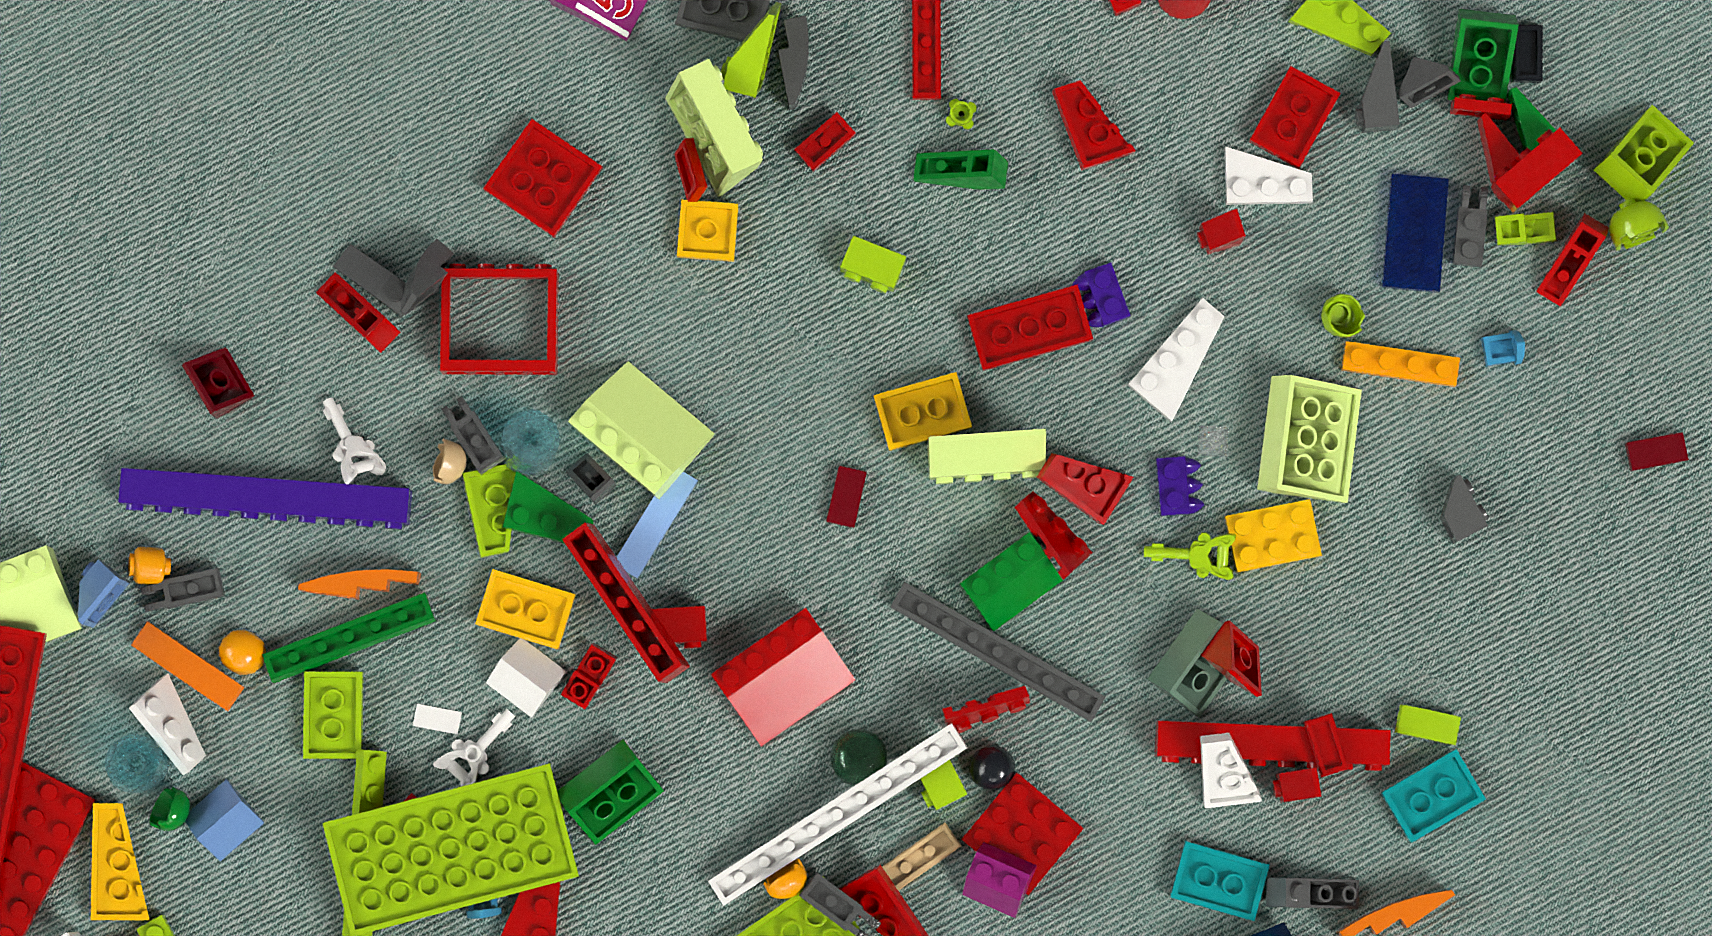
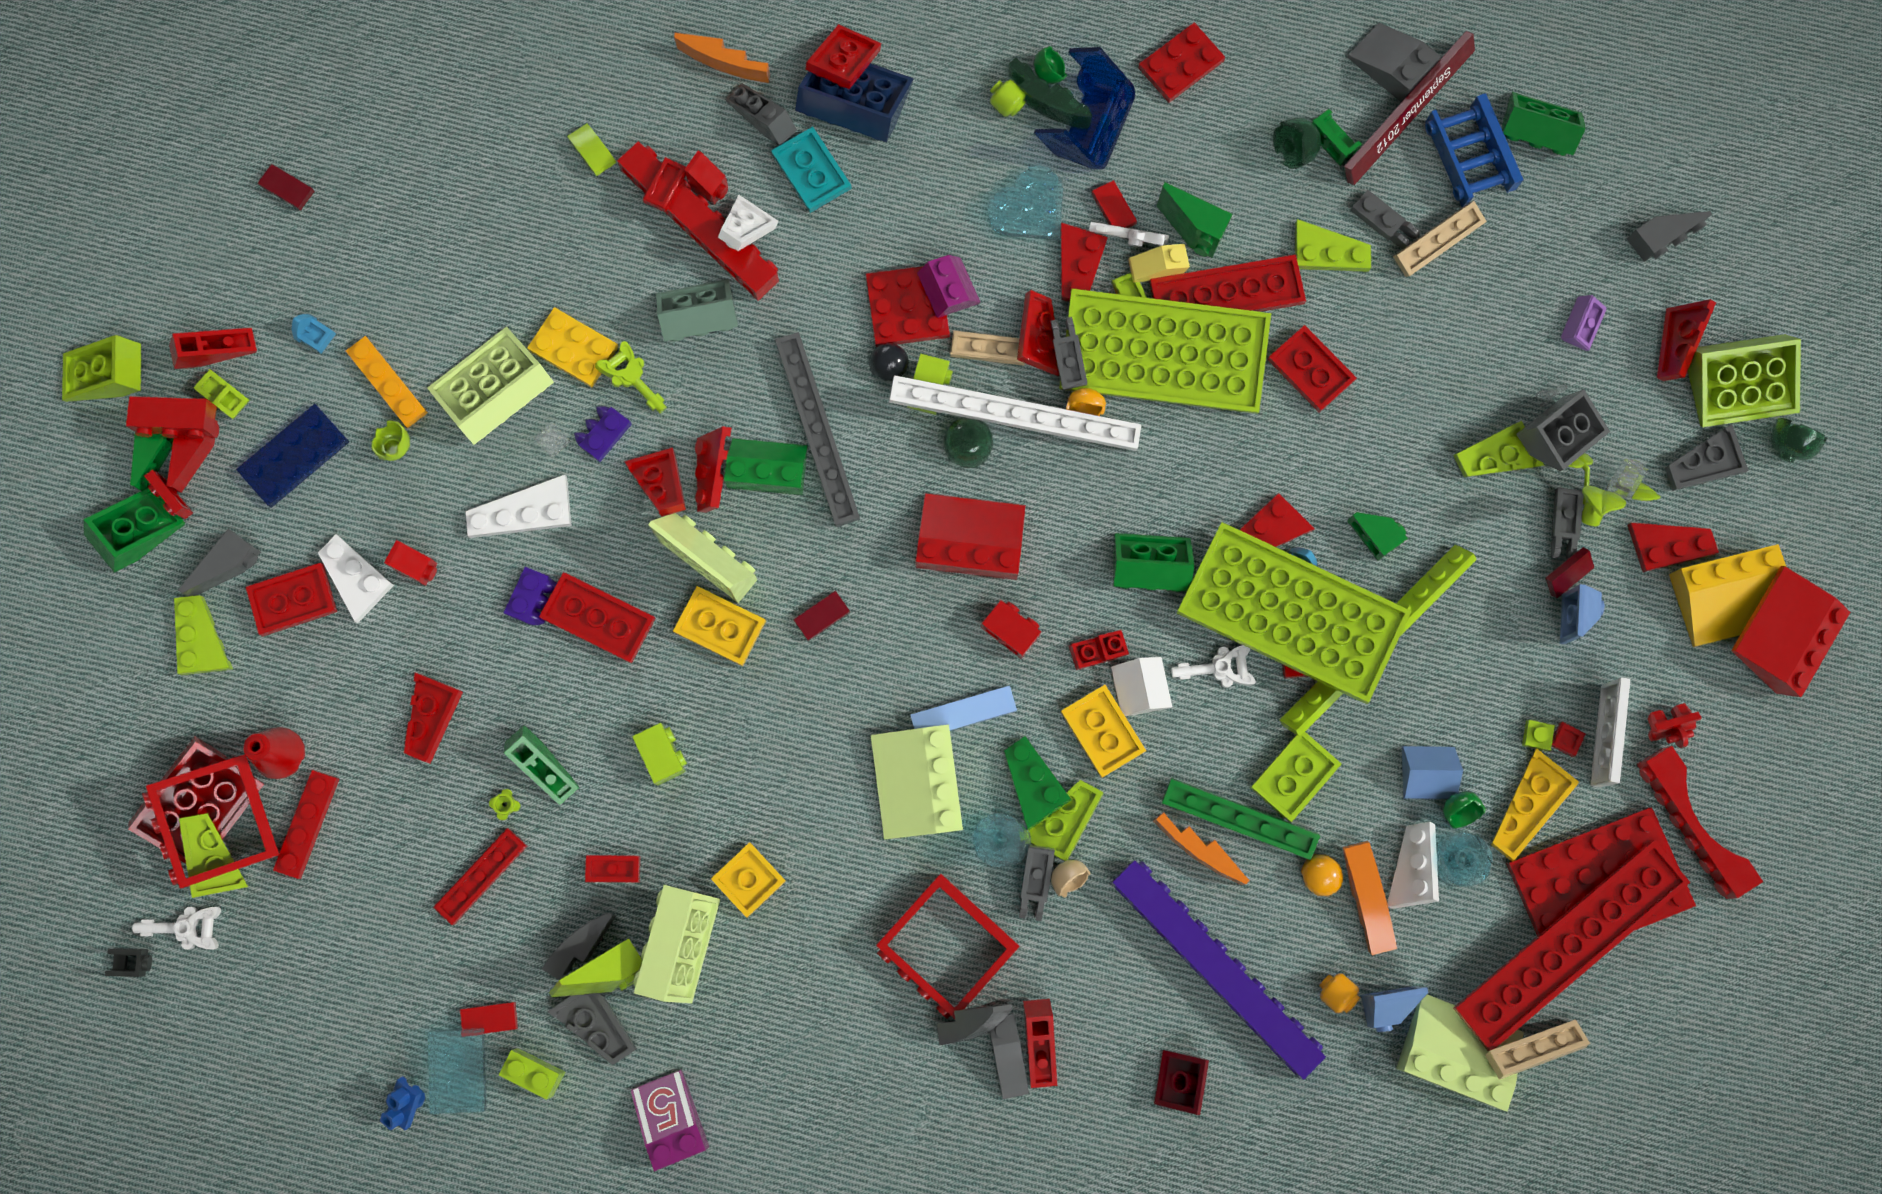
camera: 140 degrees left, 5 degrees down
dark grey hinge [141,568,226,612] -> none
white piece [323,398,386,484] -> none
white sticker [413,704,462,734] -> none
red plate [483,119,603,238] -> none
red brick [562,522,690,683] -> none
dark grey slope [566,453,617,505] -> none
red tile [674,138,708,202] -> none
red wing [942,686,1030,733] -> none
red slope [1201,620,1262,697] -> none
teal plate [1381,749,1486,843] -> none
dark grey slope [1398,57,1461,108] -> none
dark grey slope [1440,475,1488,544] -> none
dark grey hinge [1452,185,1488,268] -> none
black tile [1512,25,1543,83] -> none
lime cylinder [1609,198,1669,250] -> none

